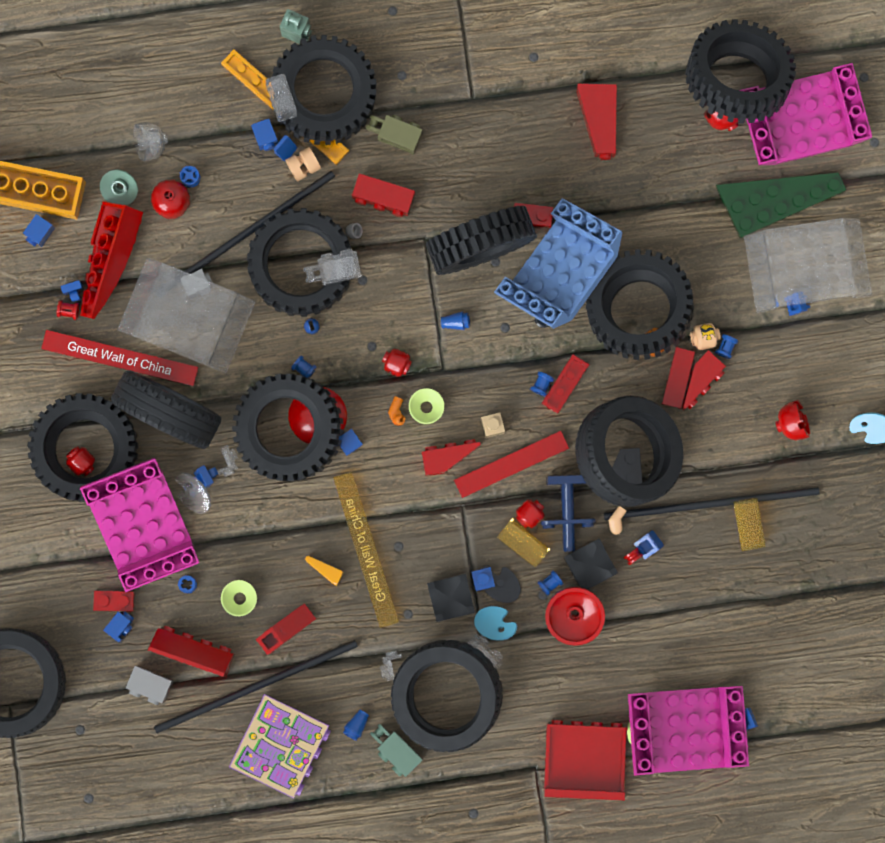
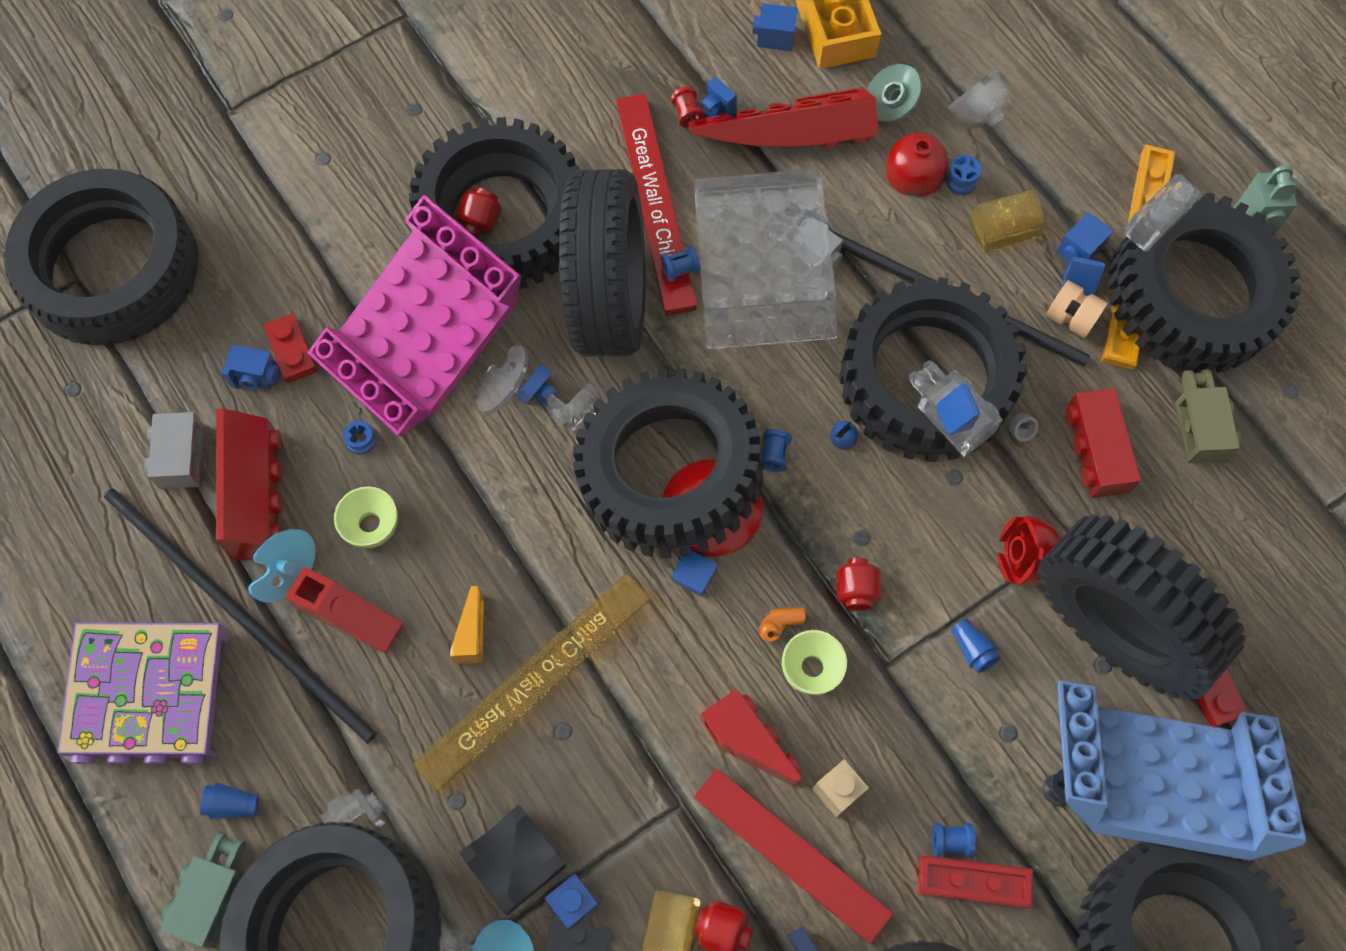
camera: 65 degrees right, 15 degrees down
none -> medium azure piece [249,529,316,603]
none -> blue bush [660,245,701,282]
none -> blue slope [936,383,980,435]
none -> clear yellow brick [969,189,1043,253]
none -> red cylinder [998,516,1061,586]

